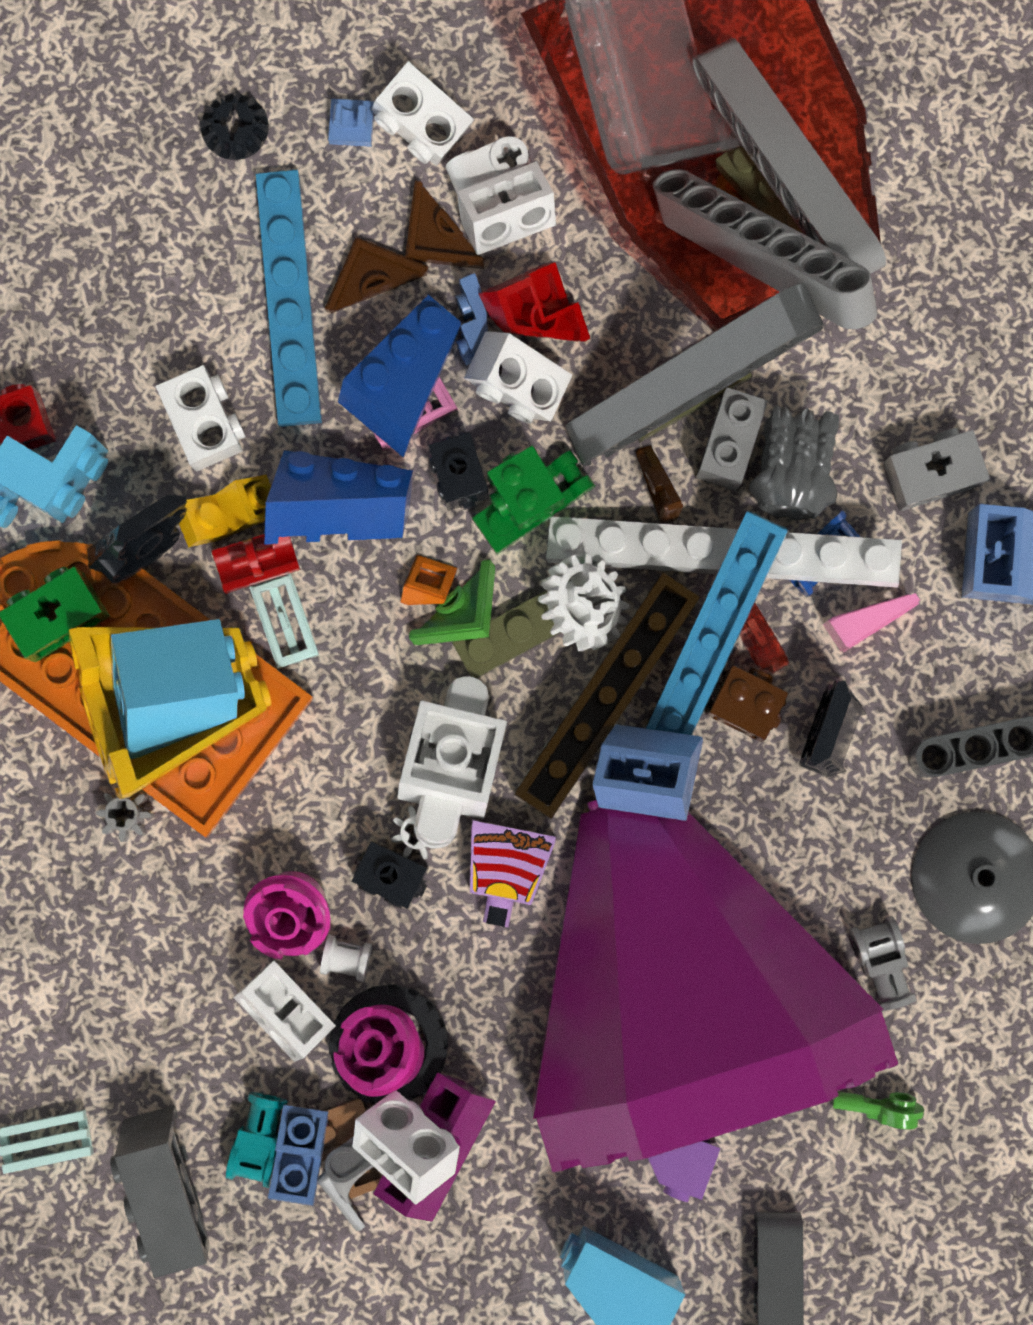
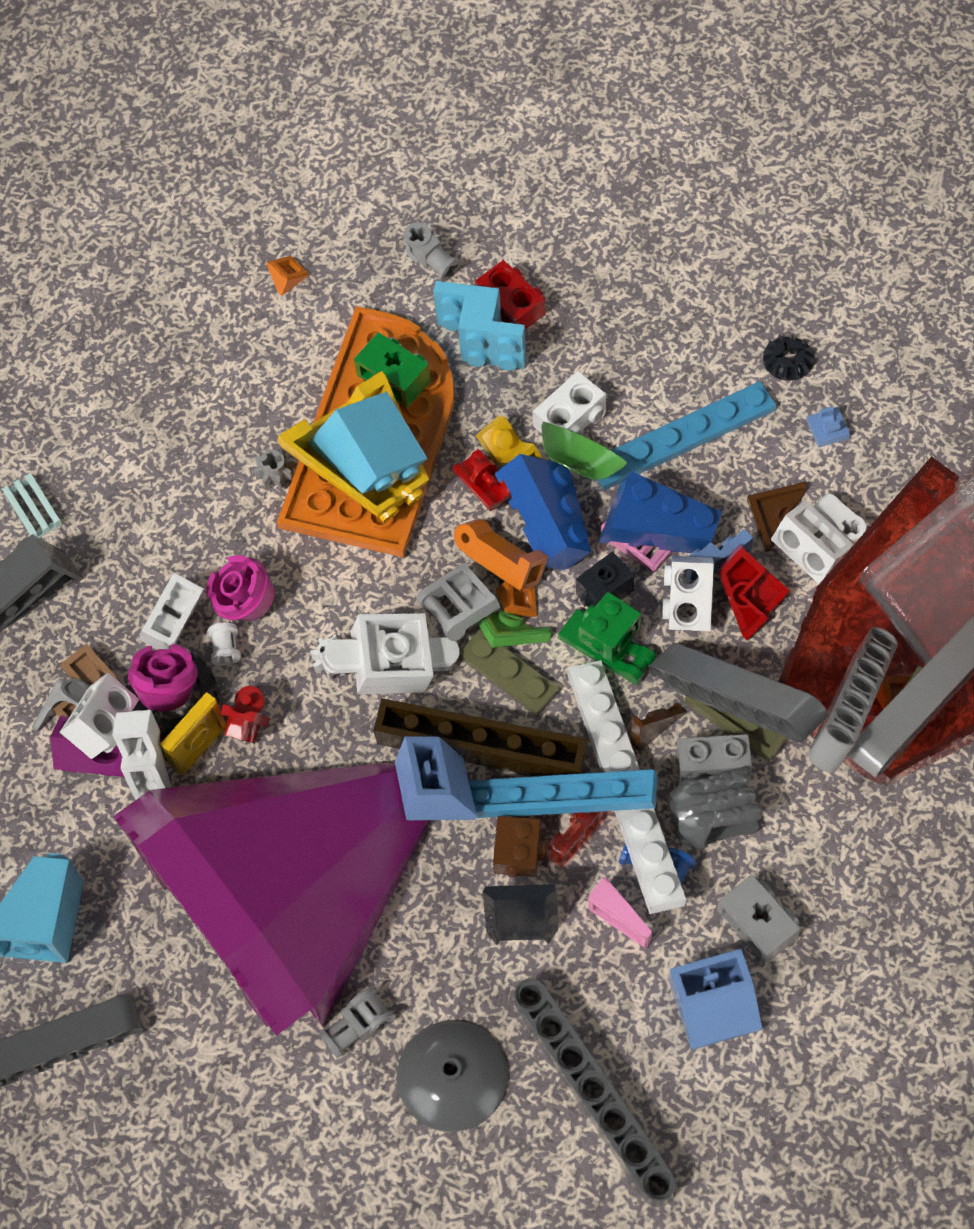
camera: 75 degrees right, 20 degrees down
black slope [87,494,187,584] -> none
teal connector [225,1092,288,1188] -> none
light aqua tile [249,573,319,669] -> none
medium blue slope [268,1105,328,1206] -> none
reddish brown tile [325,237,429,314] -> none
black head [351,841,429,909] -> none
white brick [371,61,474,166] -> none
torso [470,820,556,927] -> none
white gear [538,554,630,651] -> none
medium lavender slope [648,1139,721,1202] -> none
bright green plate [833,1091,924,1130] -> none
none -> white slope [112,710,172,800]
none -> yellow tile [160,692,226,775]
none -> red hips [220,686,271,744]
none -> light grey plate [417,563,500,641]
none -> orange leg [454,519,549,591]
none -> bright green piece [541,422,627,480]

